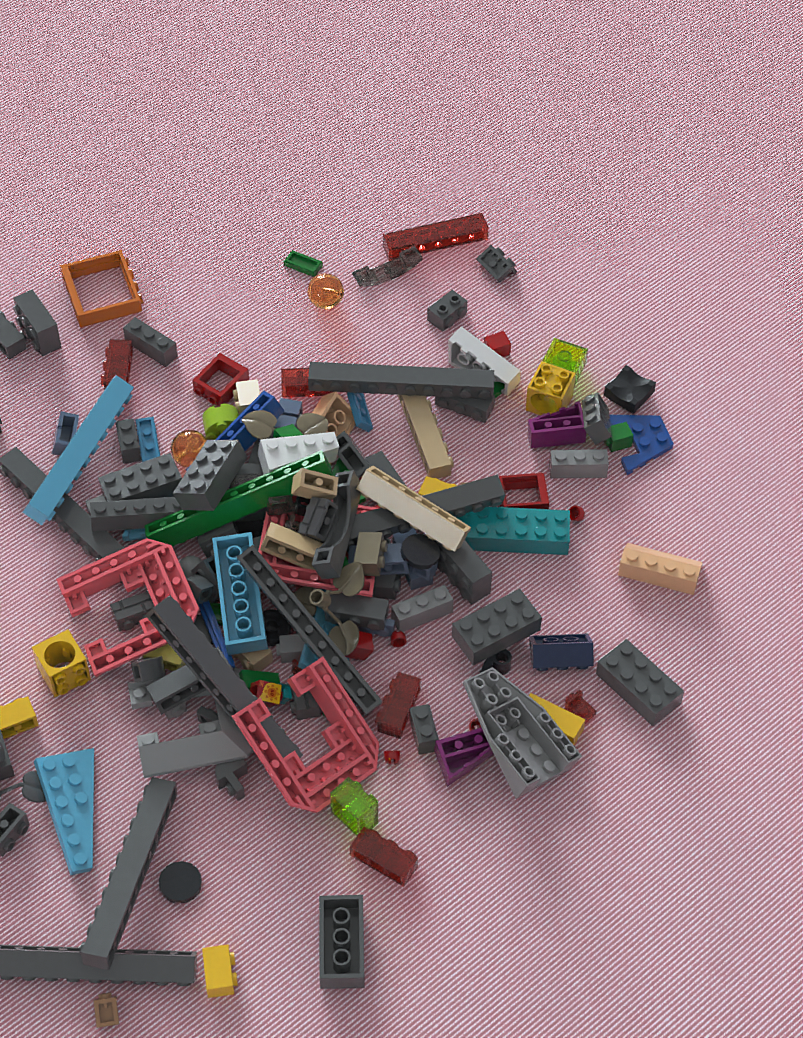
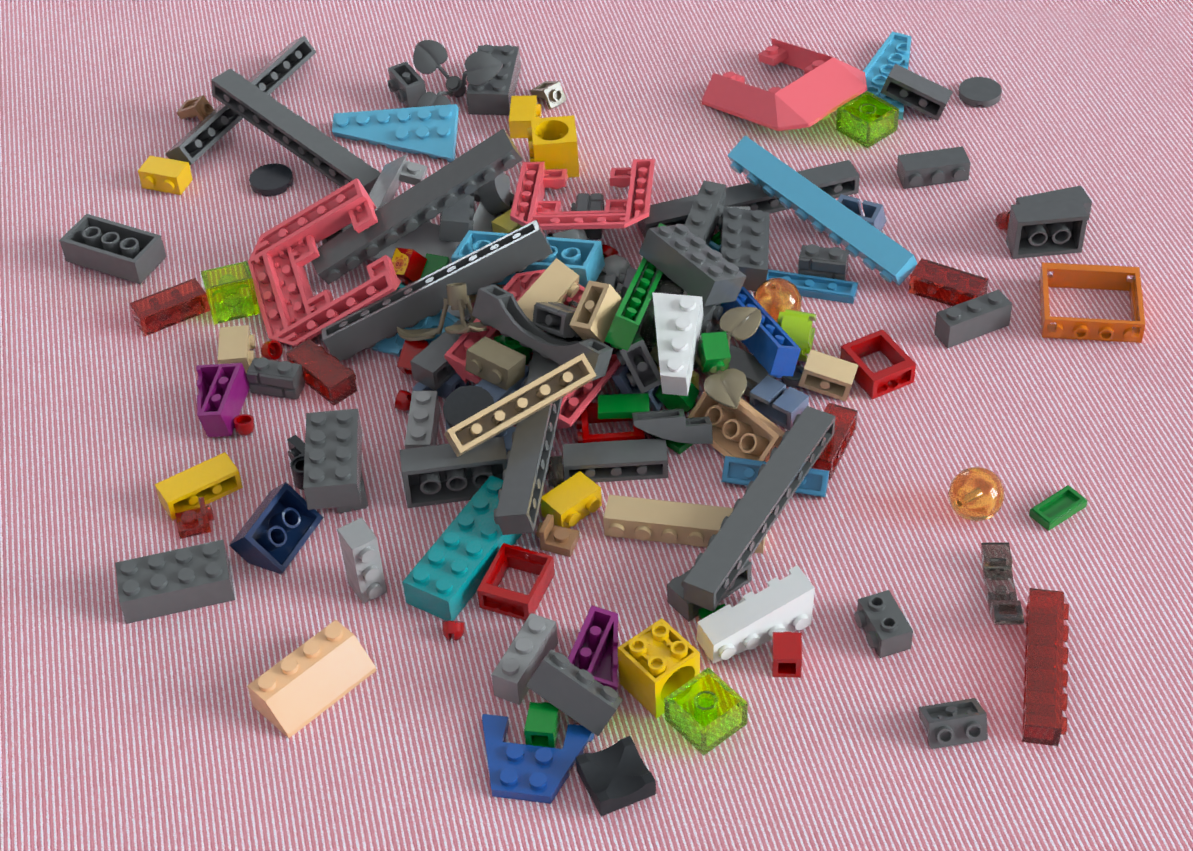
camera: 120 degrees right, 10 degrees down
light grey wedge [463,667,582,799] -> none
none -> tan brick [217,325,256,374]
none -> light grey brick [337,518,387,604]
none -> clear red hinge [995,211,1010,230]

